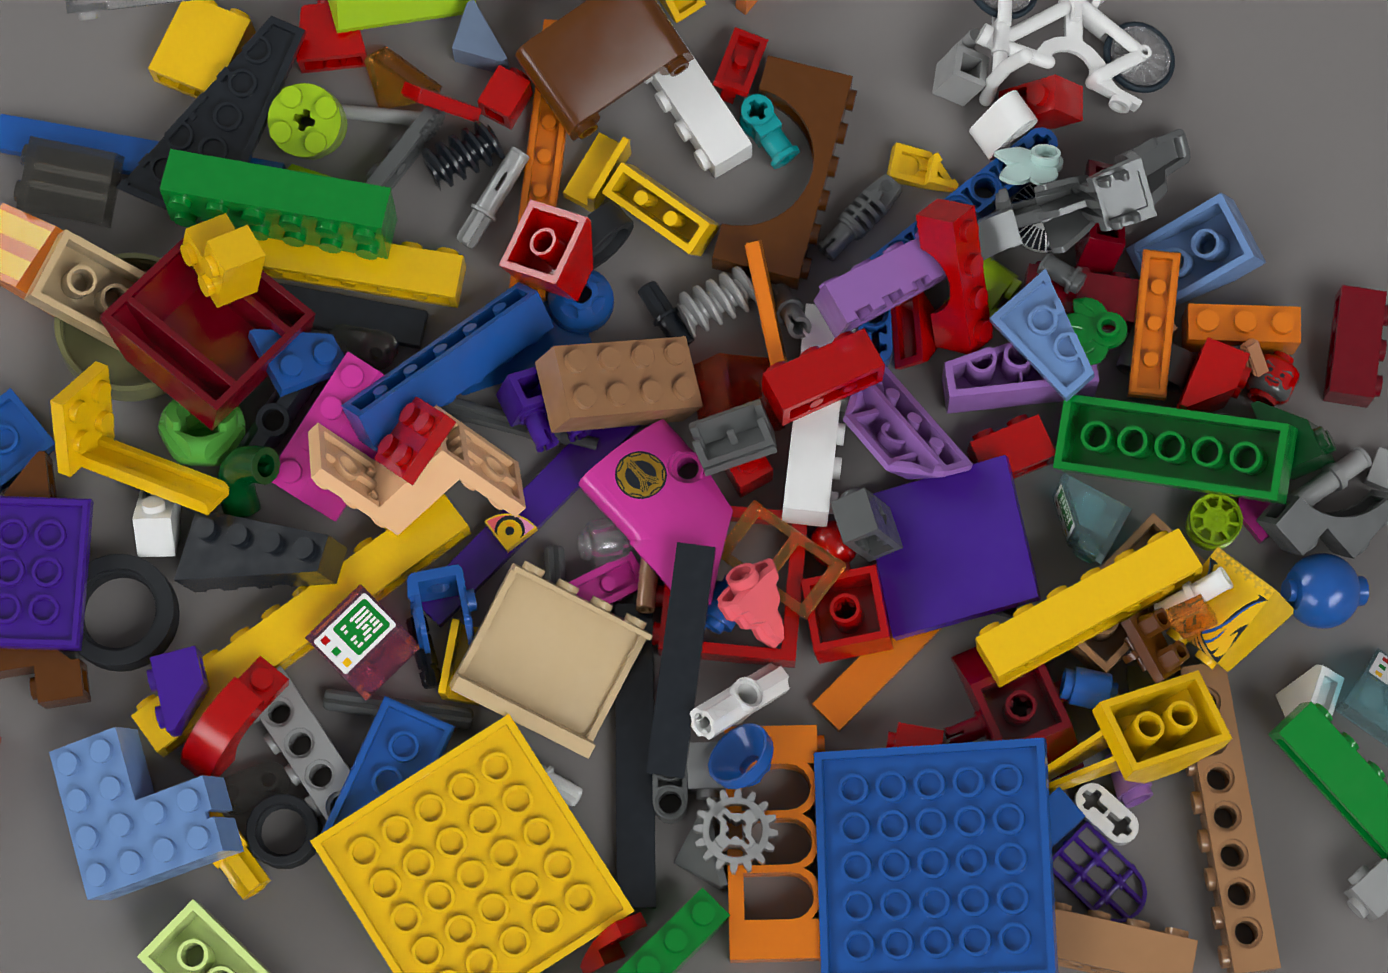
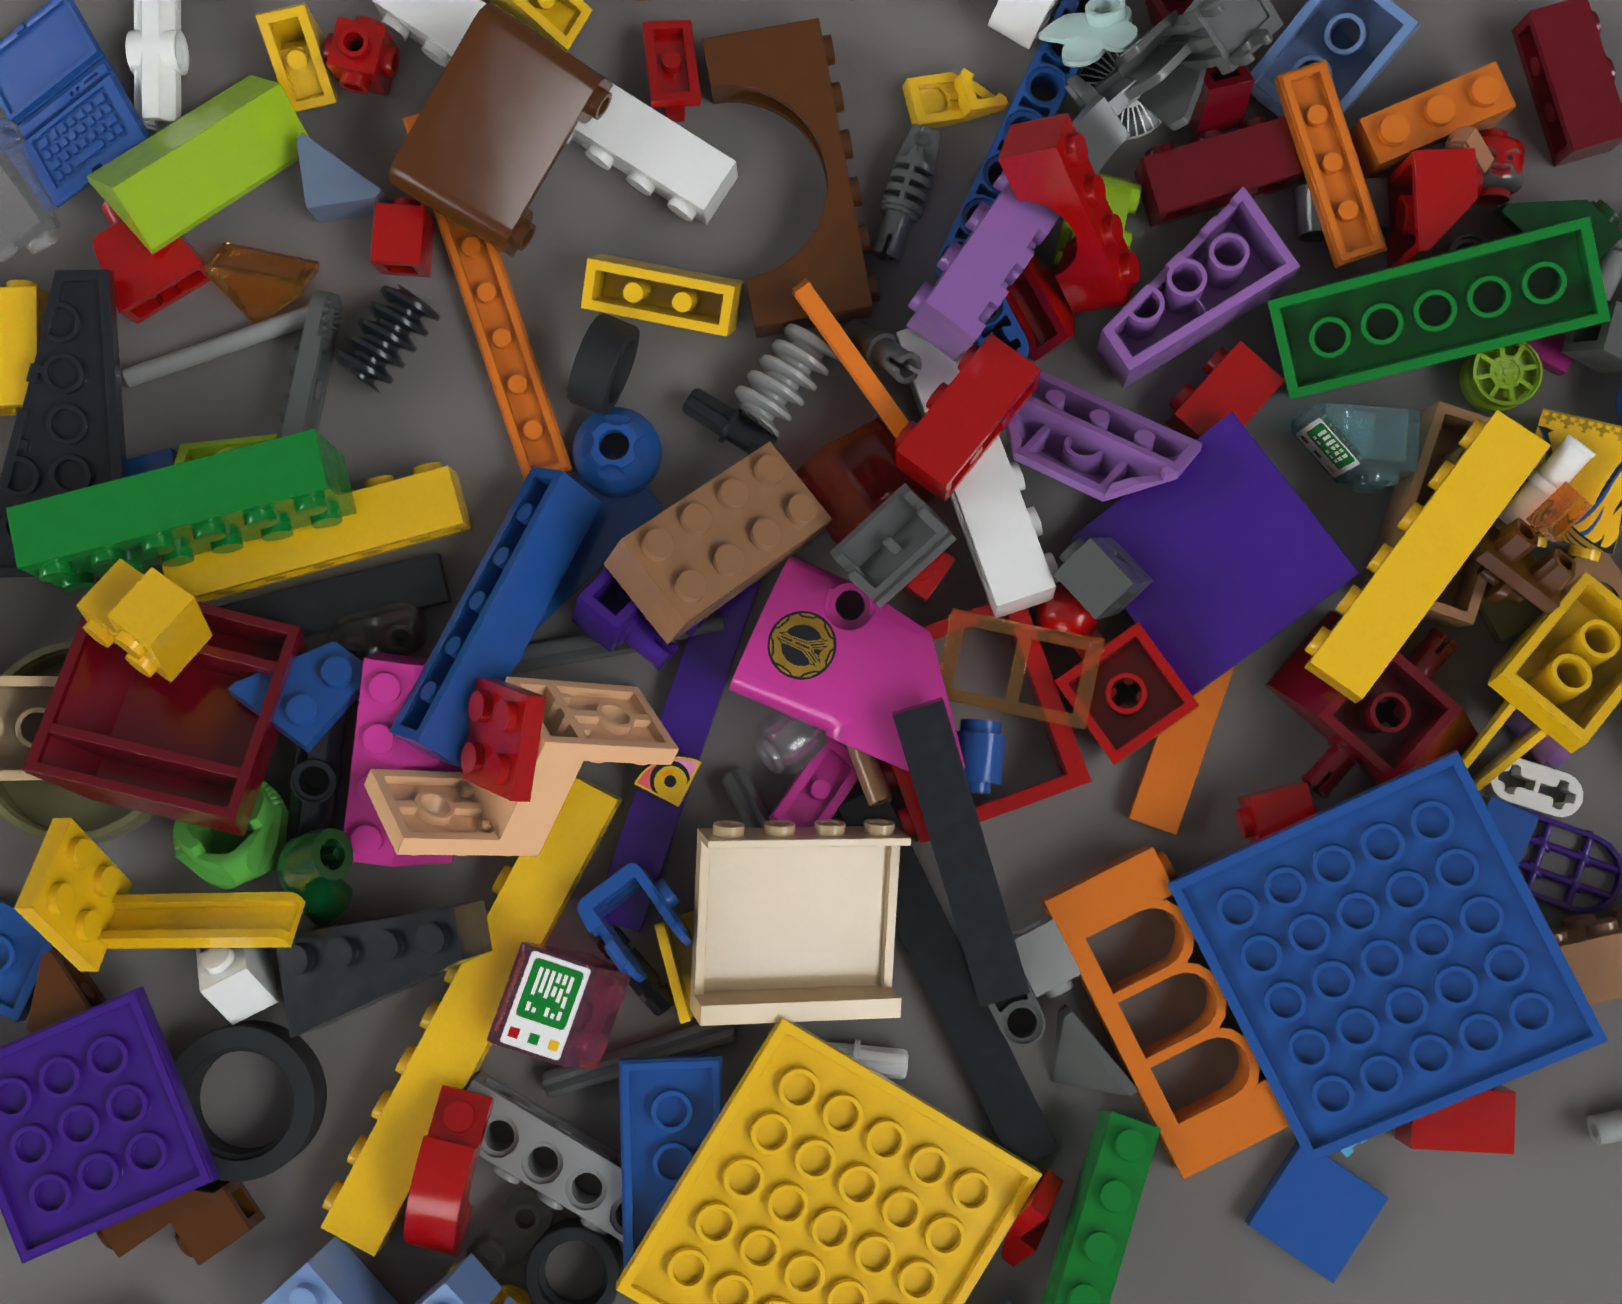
camera: 25 degrees left, 10 degrees up
dark purple slope [146,645,210,737] -> none
lime brick [268,83,347,160] -> none
red tile [401,81,482,122] -> none
light grey axle [456,146,529,249] -> none
red slope [499,199,593,302] -> none
yellow panel [563,132,631,212] -> none
white piece [690,663,790,740] -> none
light grey gear [693,789,778,875] -> none
blue piece [708,723,774,789] -> none
coral rock [717,558,784,648] -> none
teal connector [739,94,800,169] -> none
medium blue wing [989,268,1095,402] -> none
dark grey pin [1037,252,1087,294] -> none
blue brick [1059,666,1118,709] -> none
green plate [1067,297,1127,365] -> none

